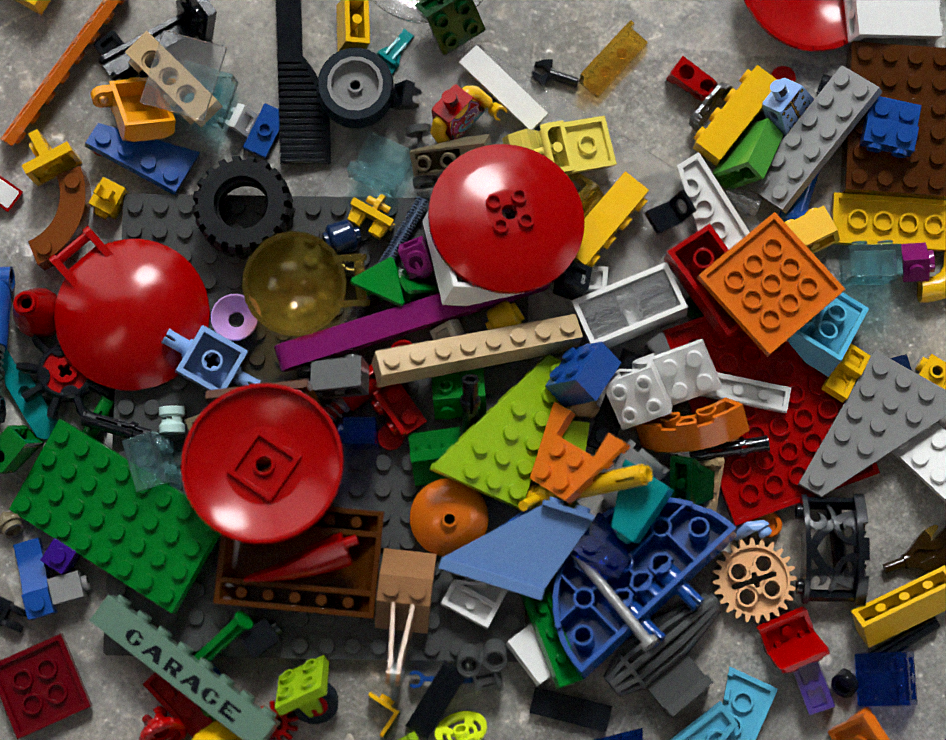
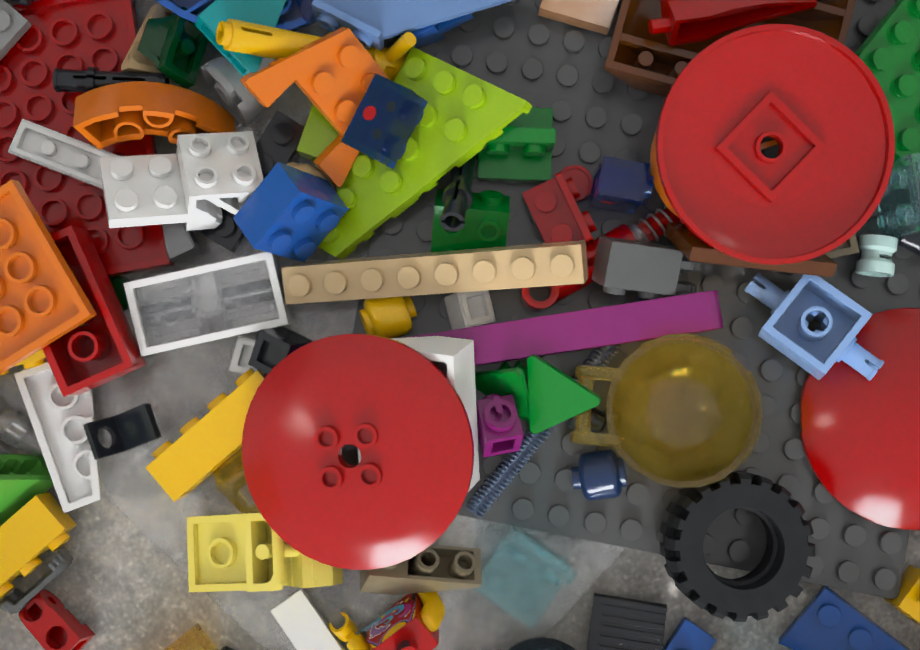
camera: 175 degrees left, 5 degrees up
lavender piece [211,294,258,341] -> none
yellow hips [347,194,395,240] -> none
dark grey wheel [406,123,438,189] -> none
orange dish [410,478,489,557] -> none
none -> clear blue brick [341,73,428,169]

